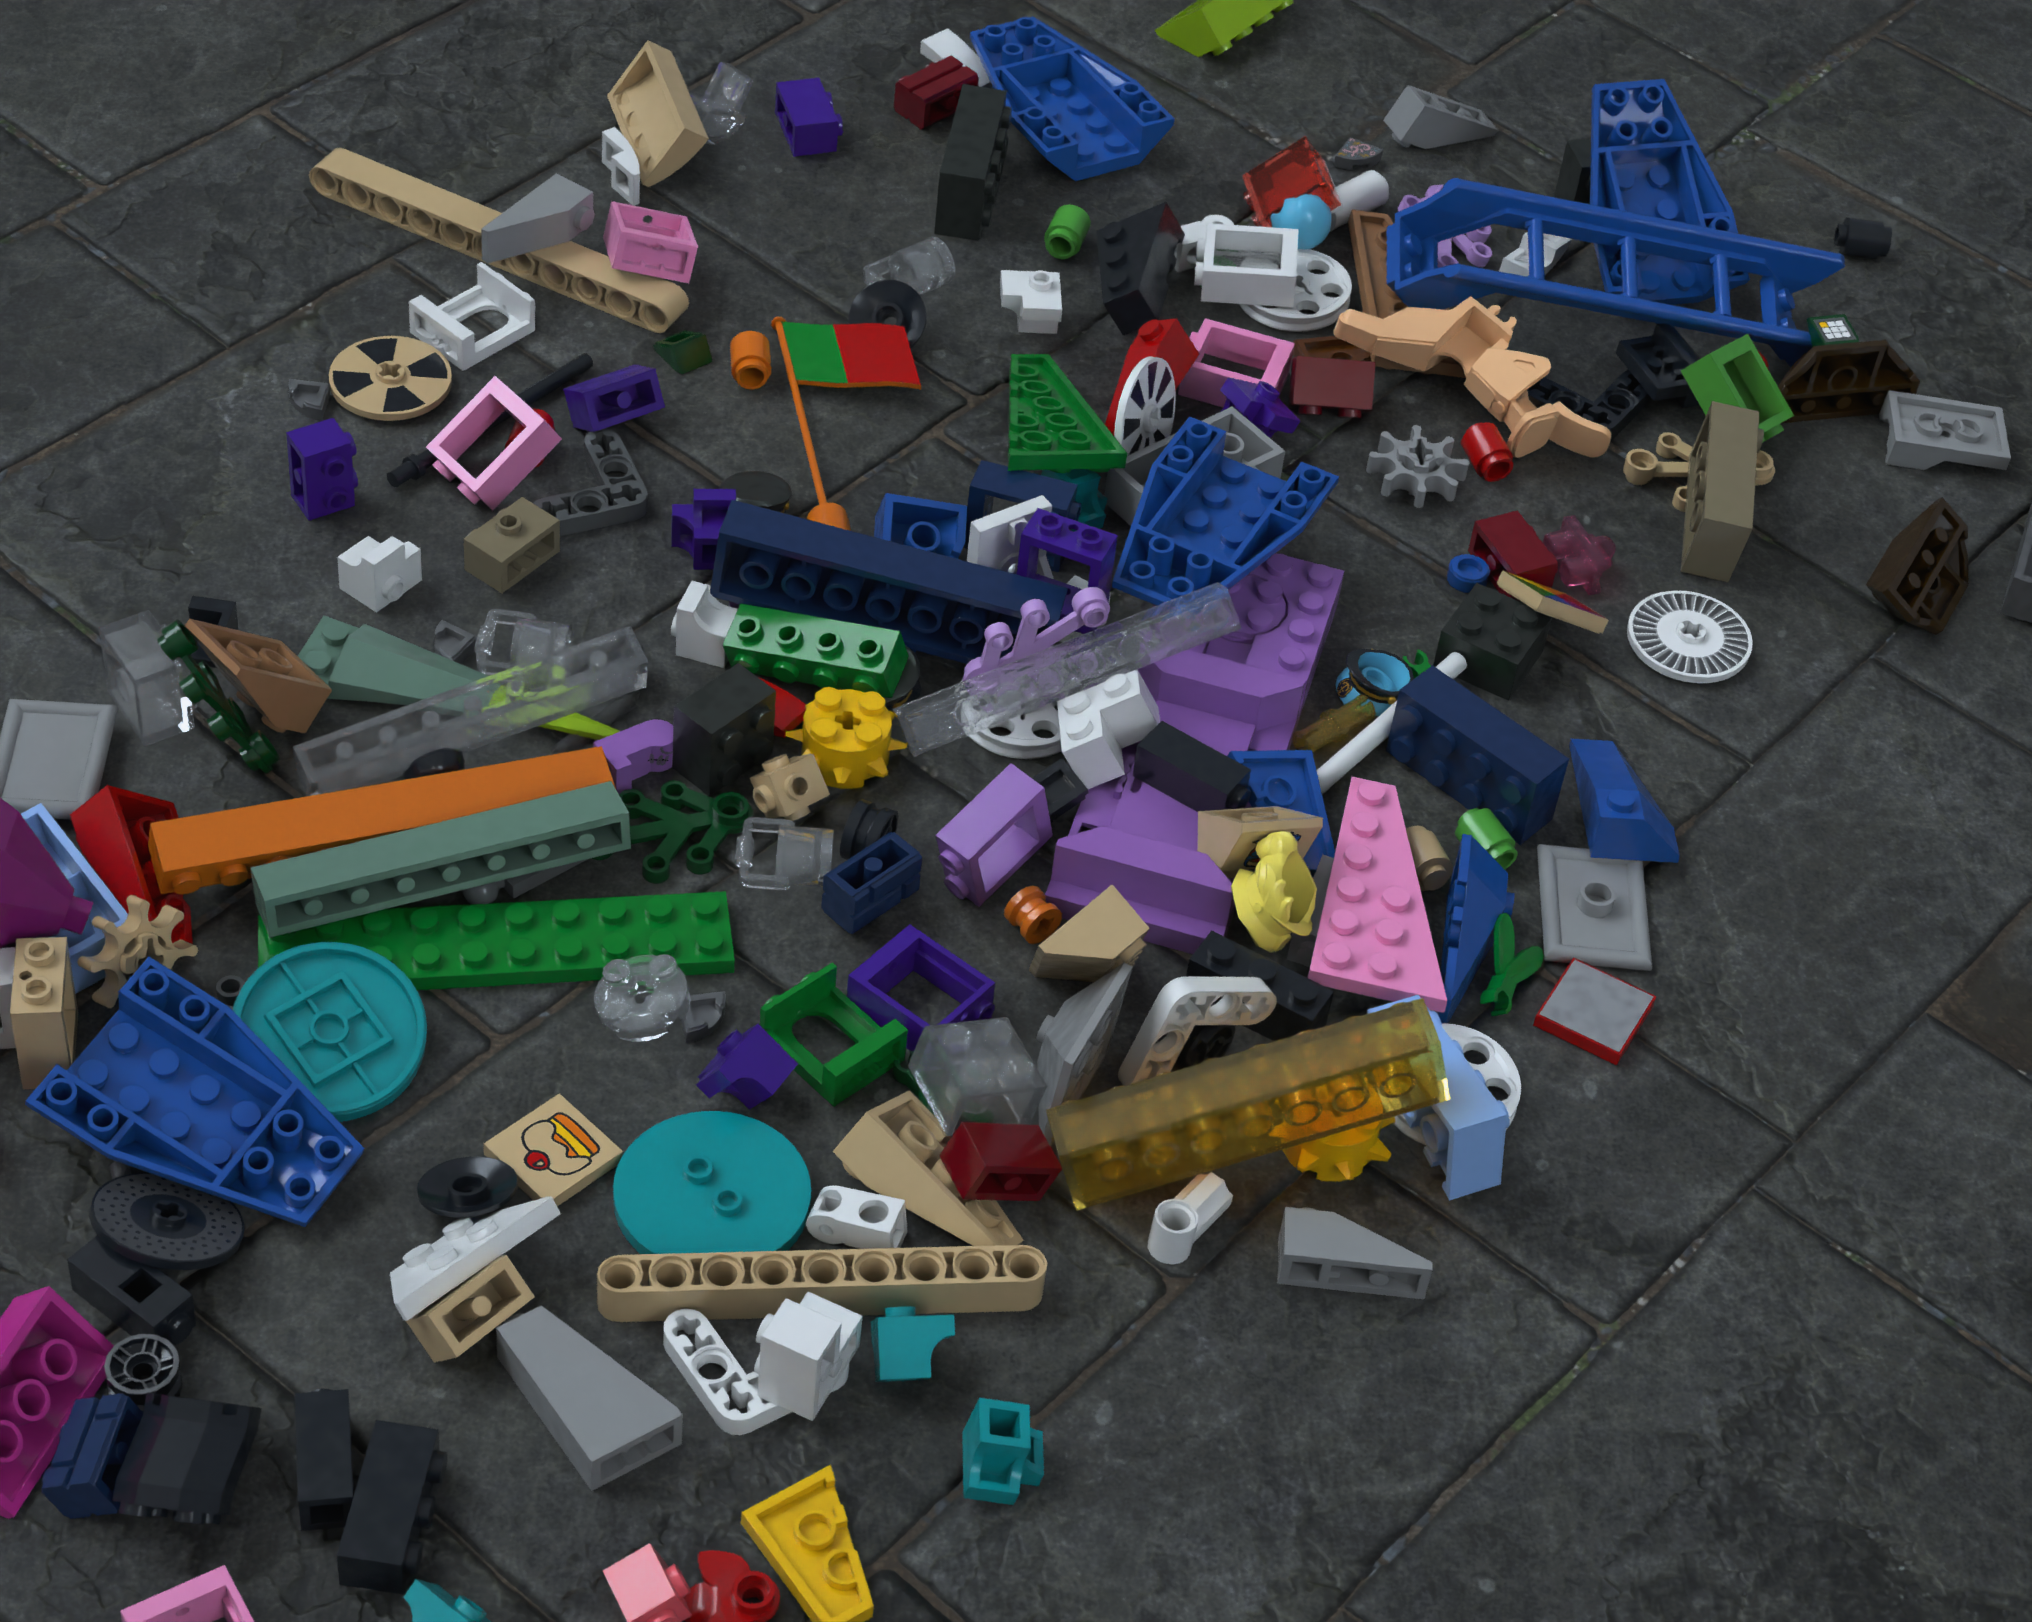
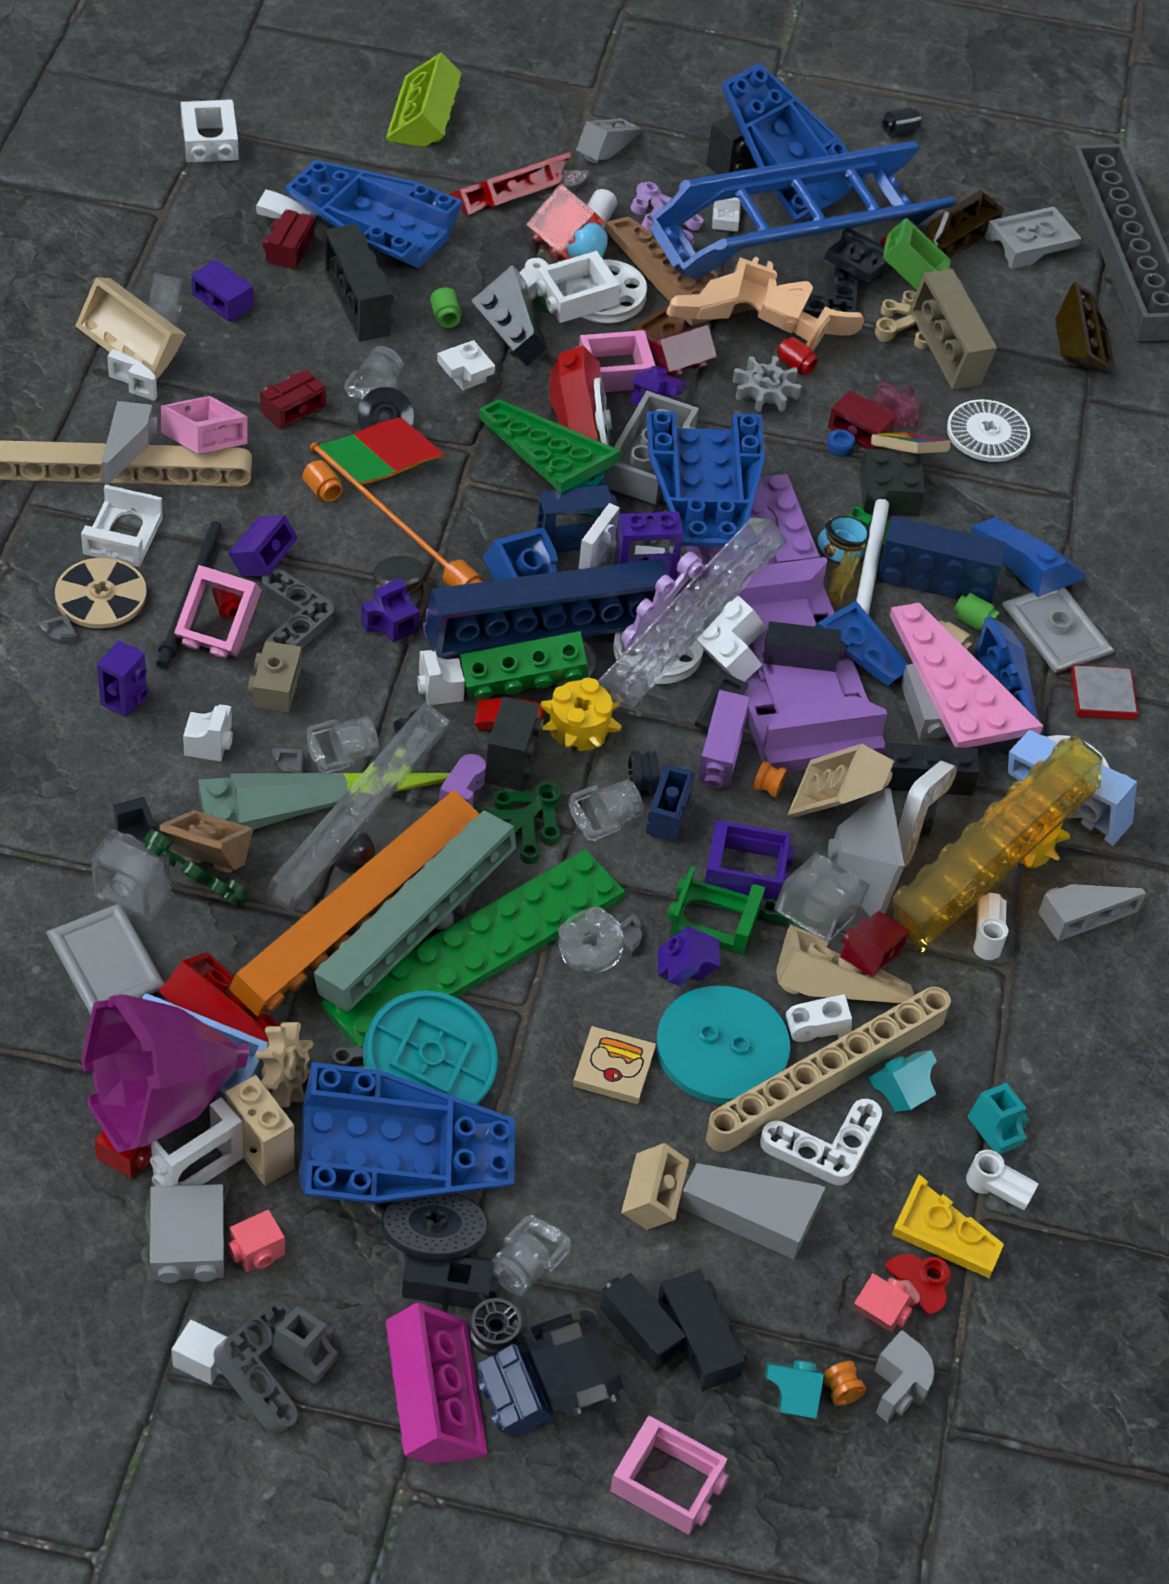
camera: 30 degrees left, 5 degrees up
white wing [390,1196,561,1321] -> none
black dish [417,1156,518,1218] -> none
dark green slope [653,331,712,374] -> none
tan brick [750,754,830,822] -> none
white brick [754,1292,863,1421] -> none
tan slope [1197,806,1323,878] -> none
light yellow piece [1231,831,1317,953] -> none
green piece [1480,913,1544,1017] -> none
slope [1807,314,1859,347] -> none
none -> dark red brick [260,369,326,430]
none -> wedge [448,152,571,216]
none -> clear piece [490,1215,571,1295]
none -> white piece [966,1150,1039,1211]

